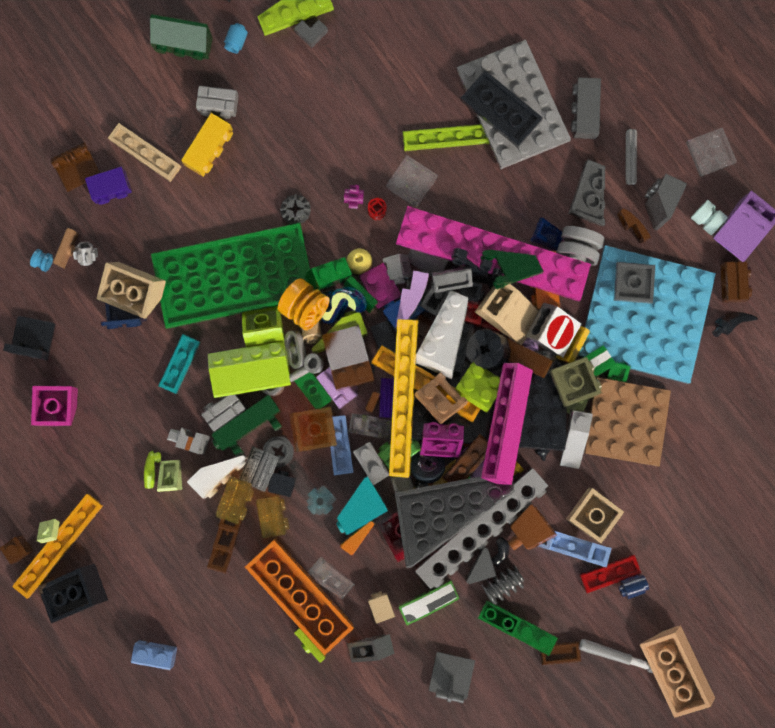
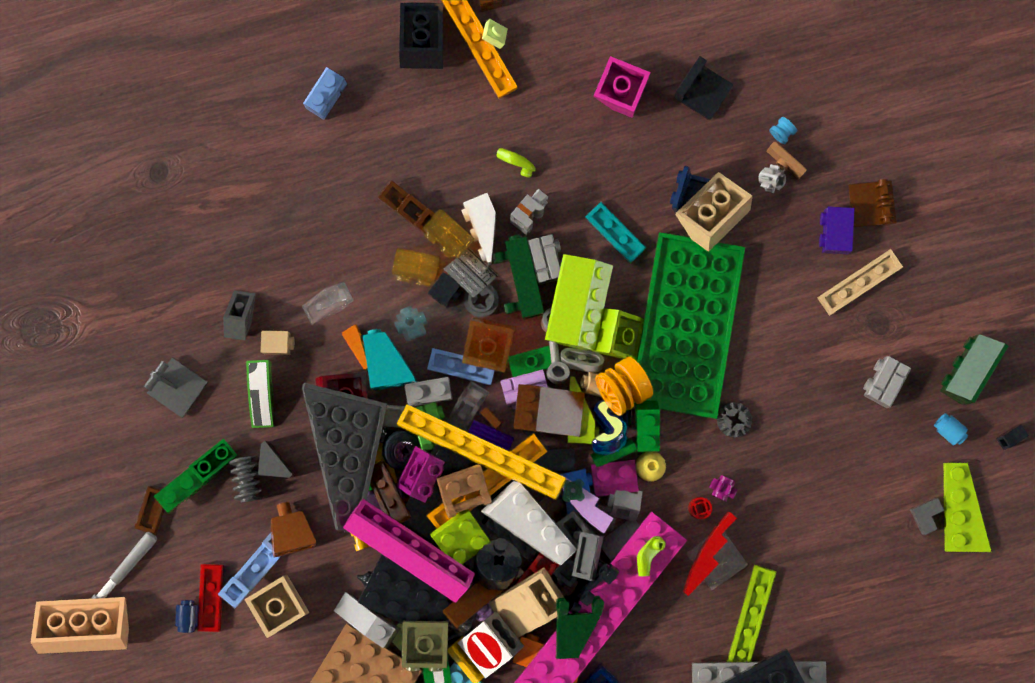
camera: 120 degrees right, 0 degrees up
yellowish green slope [157,460,182,492] -> none
yellow brick [181,113,233,177] -> none
orange brick [245,539,354,656] -> none
lime plate [294,628,326,663] -> none
light grey brick [415,468,548,589] -> none
black arm [491,537,510,567] -> none
none -> clear green plate [562,479,585,502]
none -> lime arm [637,536,666,576]
none -> red slope [683,512,737,596]

